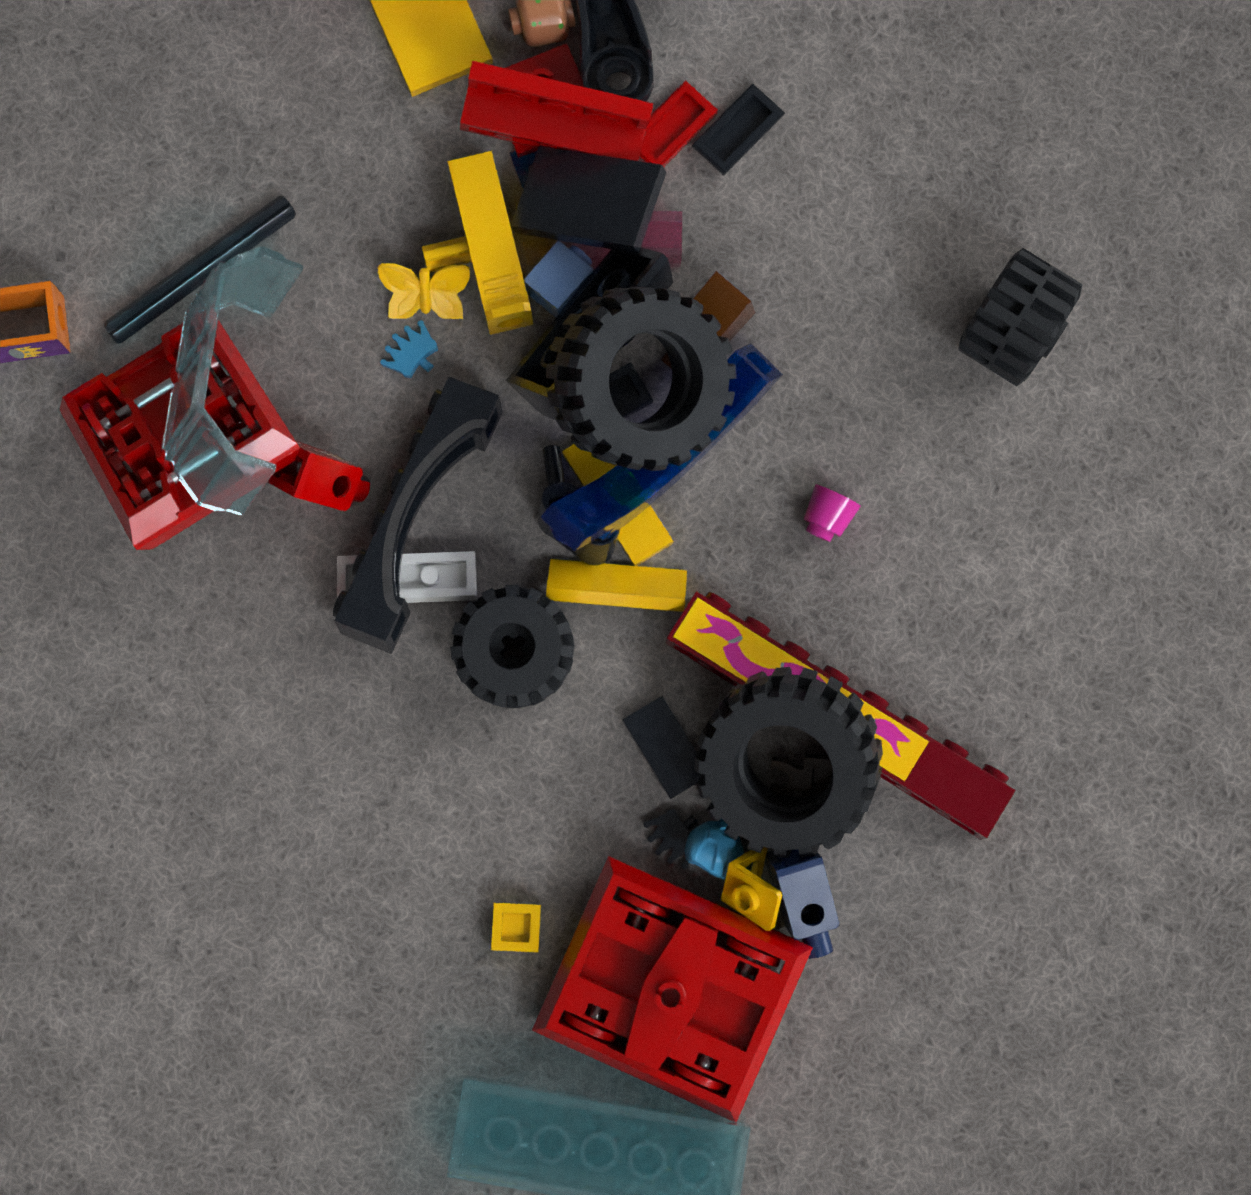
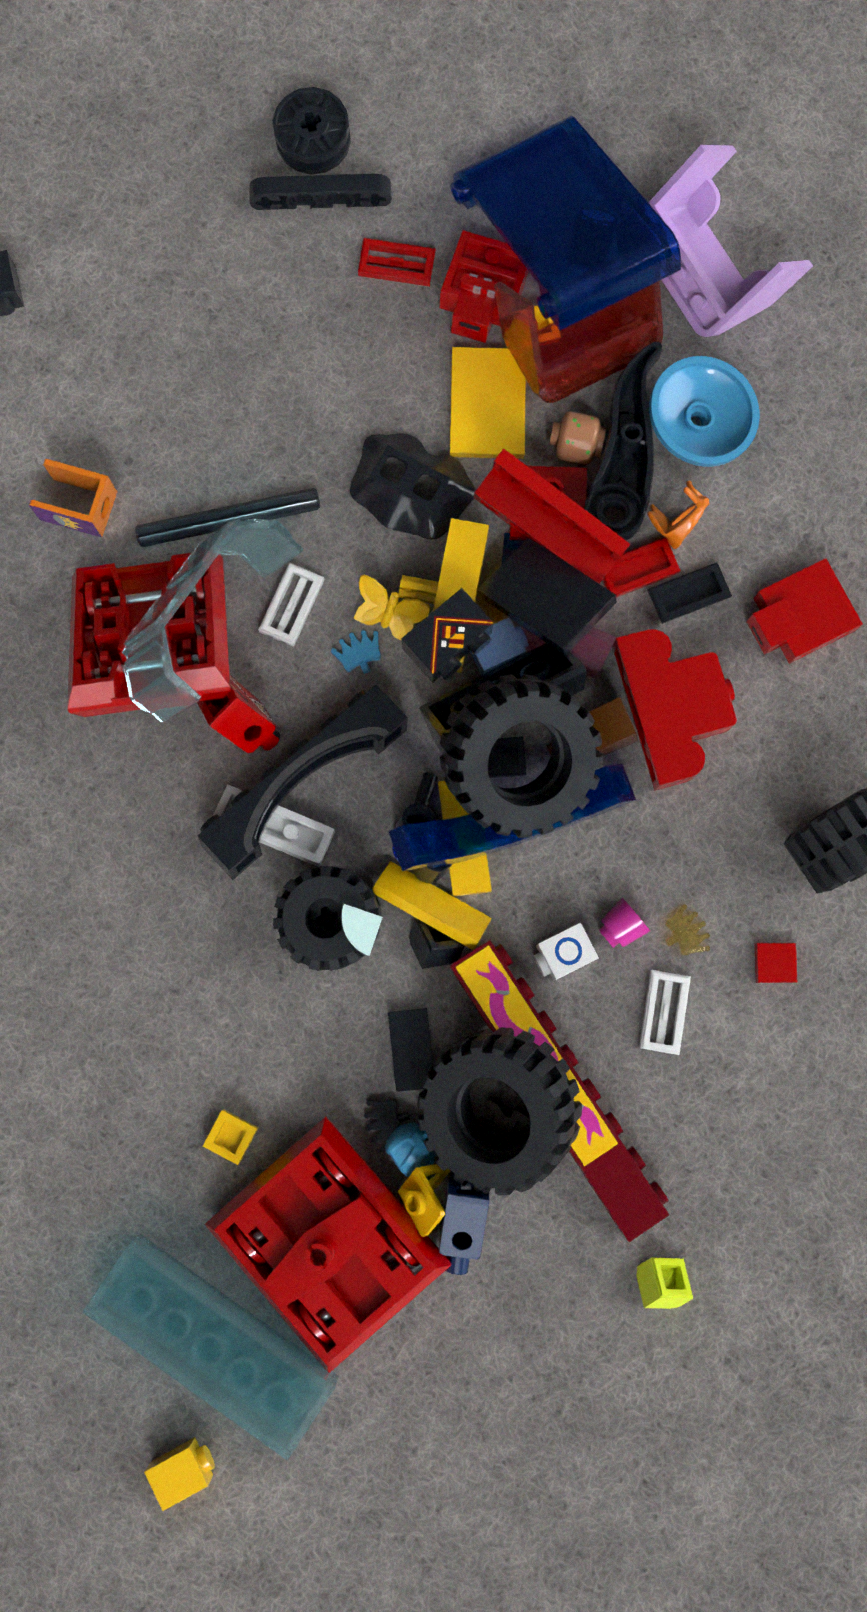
camera: 25 degrees right, 0 degrees up
none -> white tile [258,563,325,647]
none -> light aqua tile [342,904,383,956]
none -> black piece [350,433,475,540]
none -> black brick [401,588,493,683]
none -> black slope [409,920,465,969]
none -> white brick [533,923,599,981]
none -> red brick [612,629,737,791]
none -> neon yellow slope [636,1258,693,1309]
none -> white tile [639,970,691,1055]
none -> orange piece [647,480,709,549]
none -> clear yellow piece [665,904,710,956]
none -> red piece [747,558,863,664]
none -> red tile [754,943,798,983]

